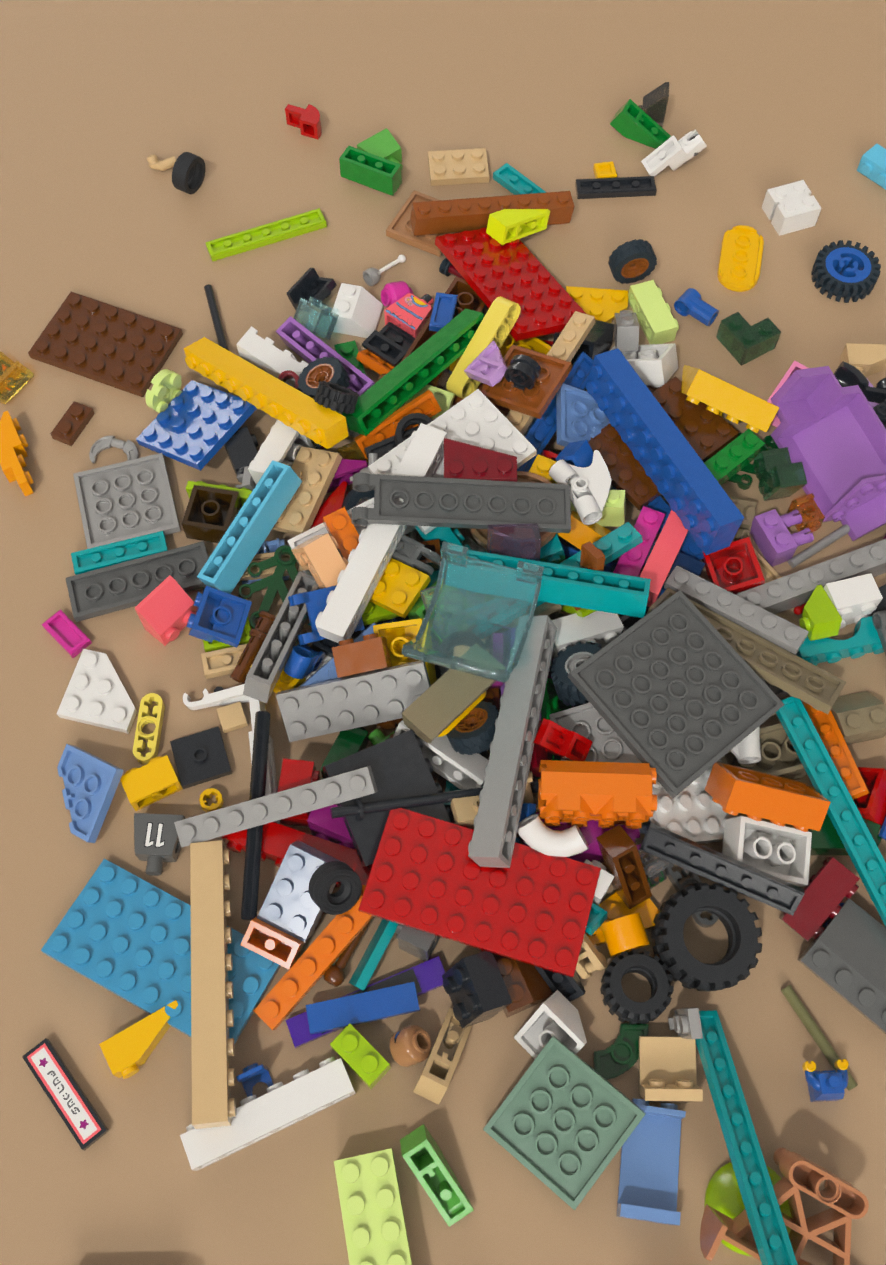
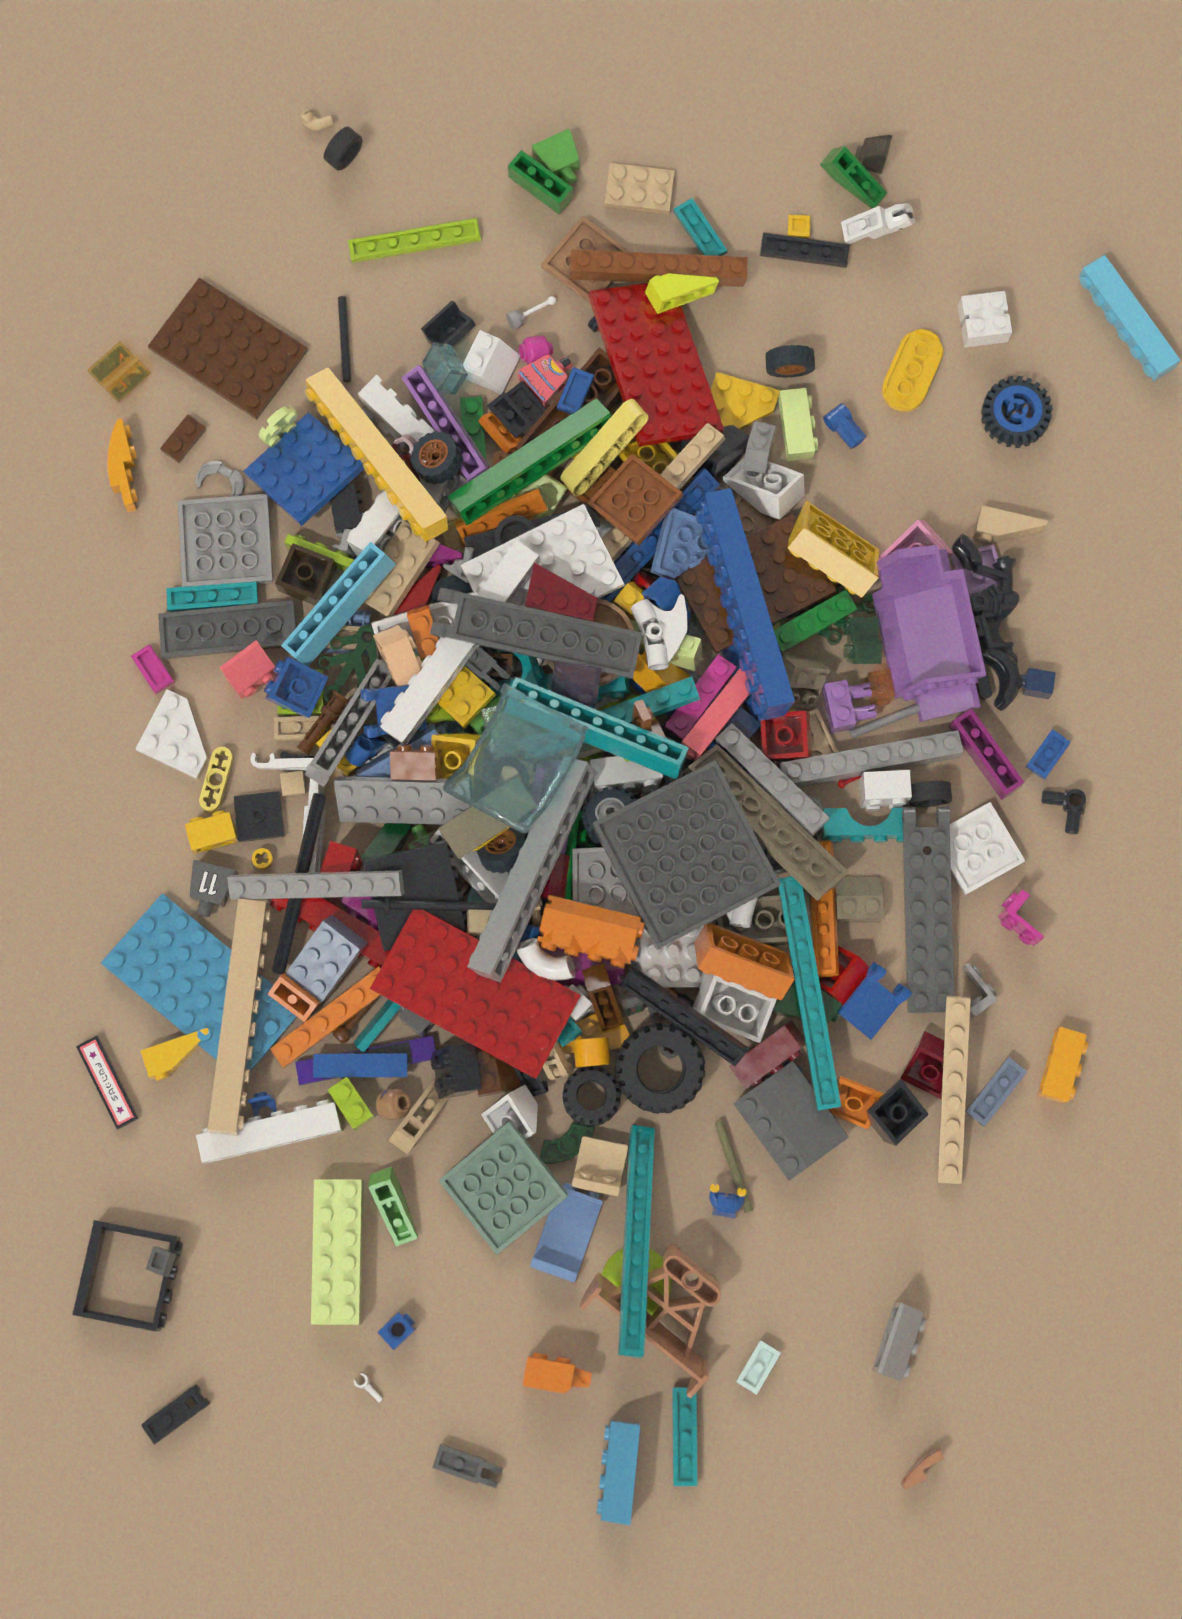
camera: 10 degrees right, 15 degrees up
medium blue plate [57,744,124,843] -> none
red brick [285,104,322,140] -> none
black tyre [309,861,362,915] -> none
black tyre [314,381,359,414] -> none
lavender wing [464,341,507,387] -> none
black wheel [504,355,541,390] -> none
red brick [533,719,593,761] -> none
light grey hinge [668,1008,703,1039] -> none
clear green brick [716,312,781,366] -> none
lime slope [799,585,842,641] -> none

